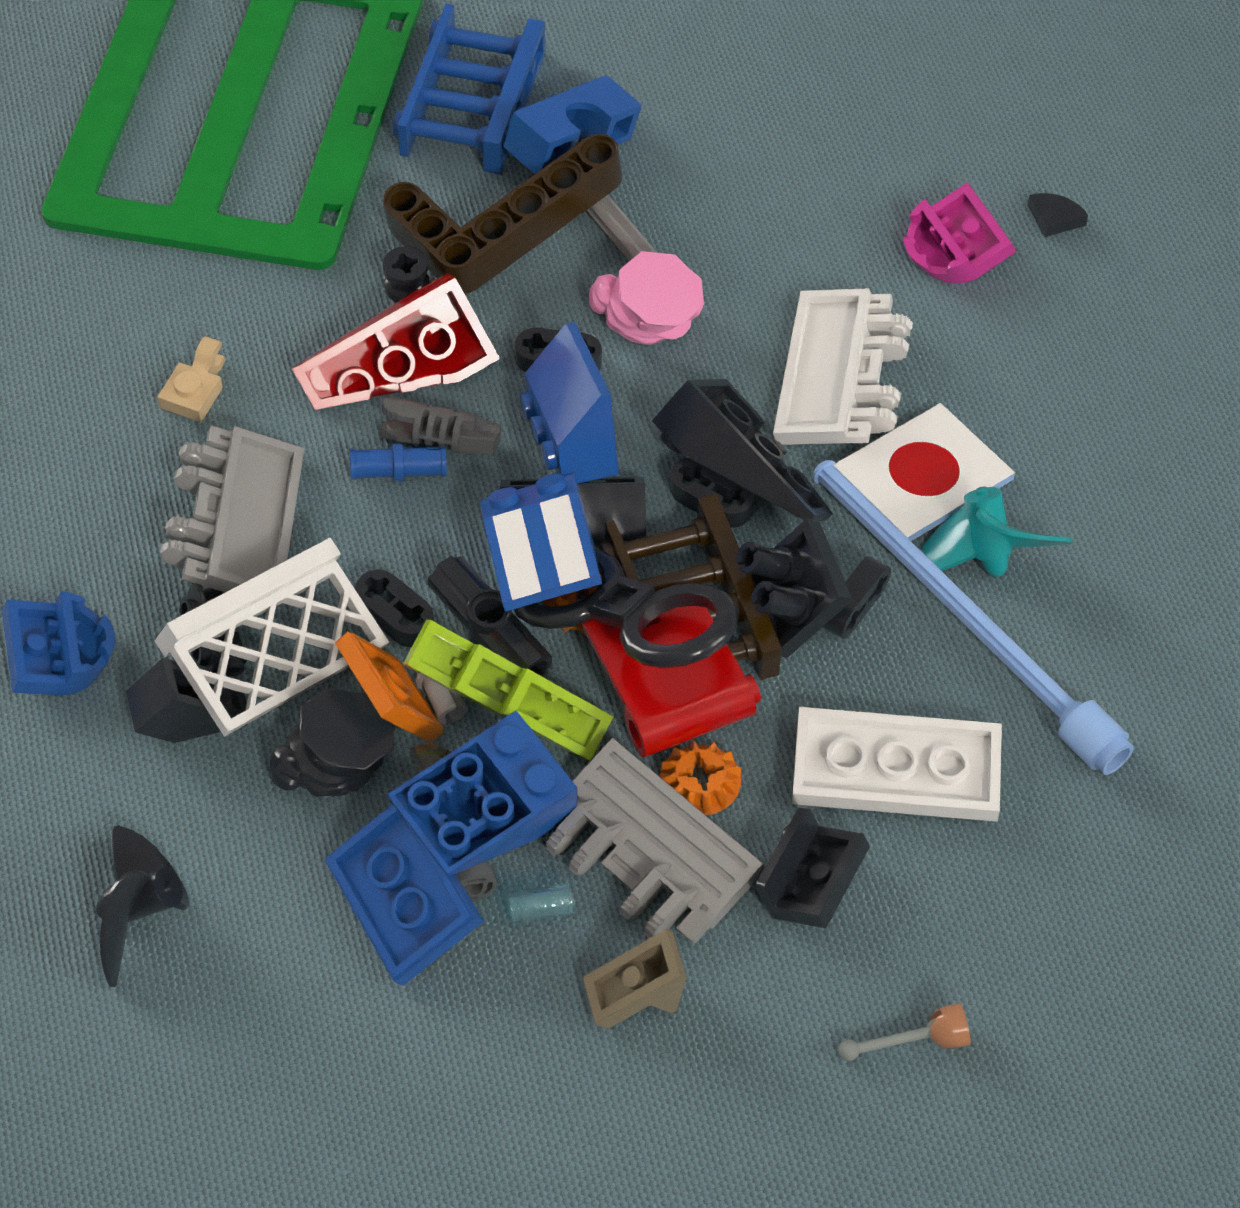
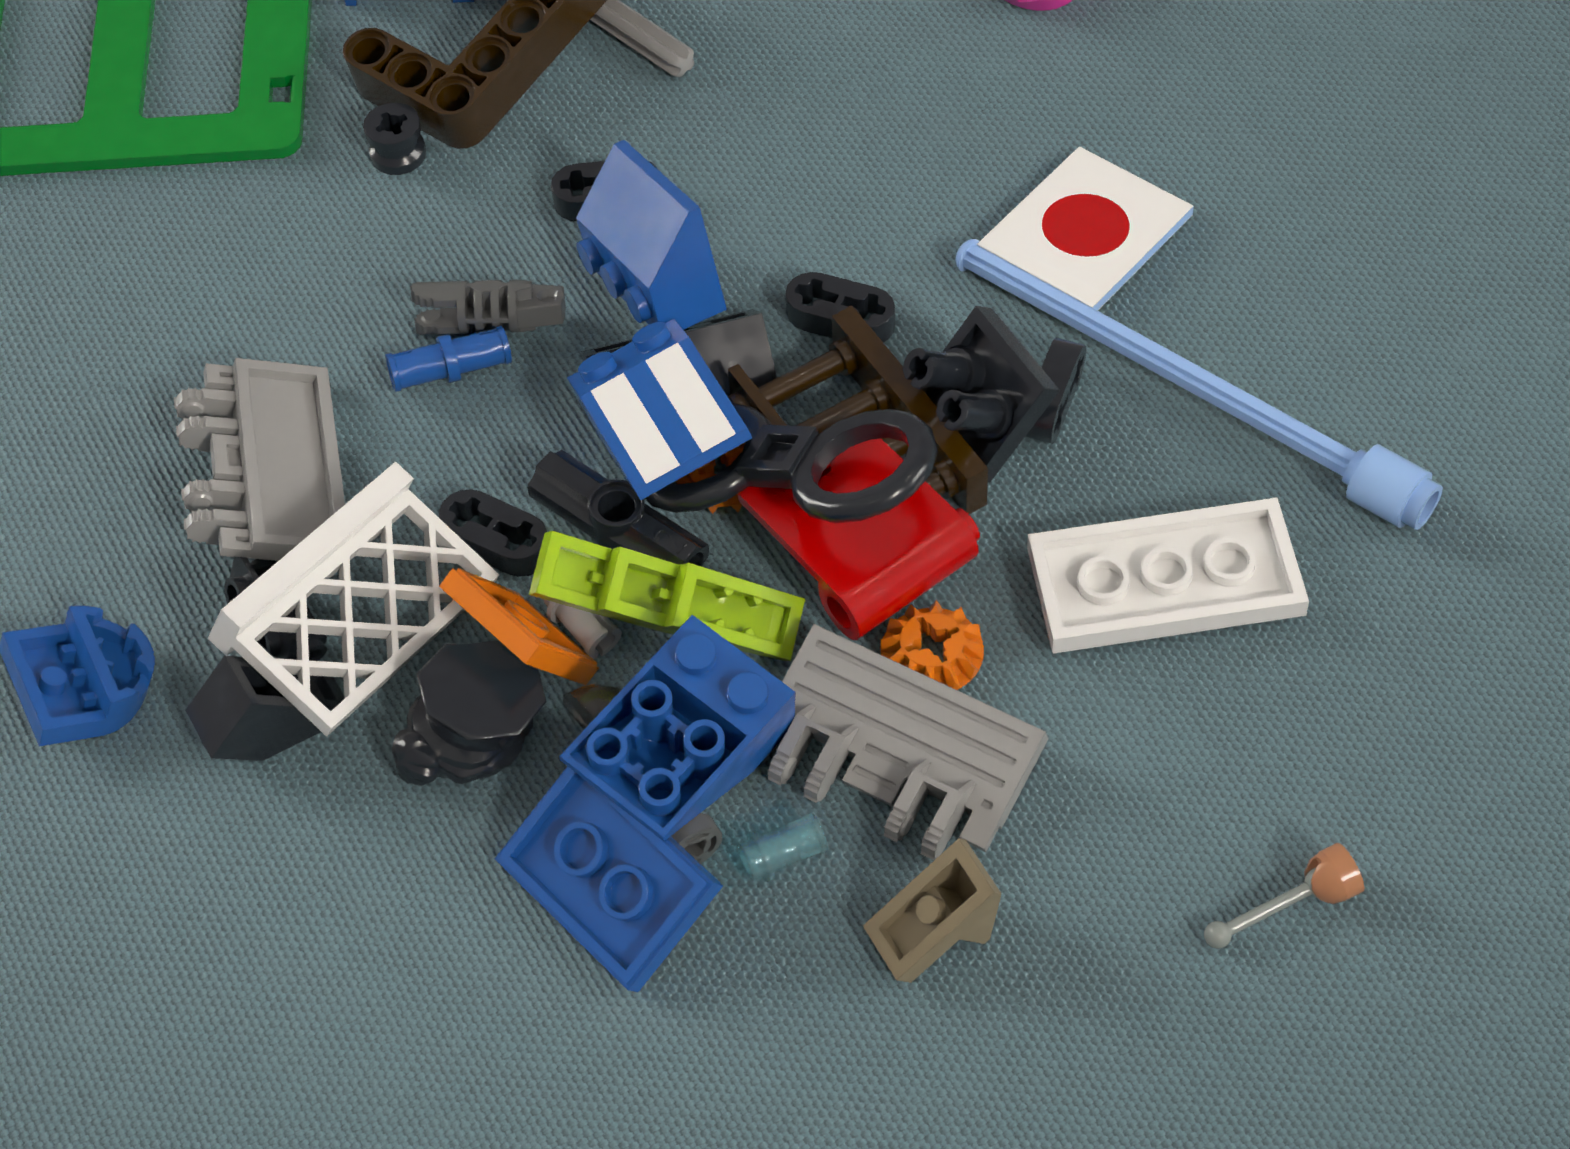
camera: 10 degrees left, 0 degrees up
black piece [96,825,189,987] -> none
tan plate [157,336,226,423] -> none
wedge [292,273,500,410] -> none
bright pink piece [589,251,704,345] -> none
black wedge [652,379,833,521] -> none
black bracket [756,807,870,929] -> none
white hinge [773,288,913,445] -> none
teal piece [921,486,1073,577] -> none

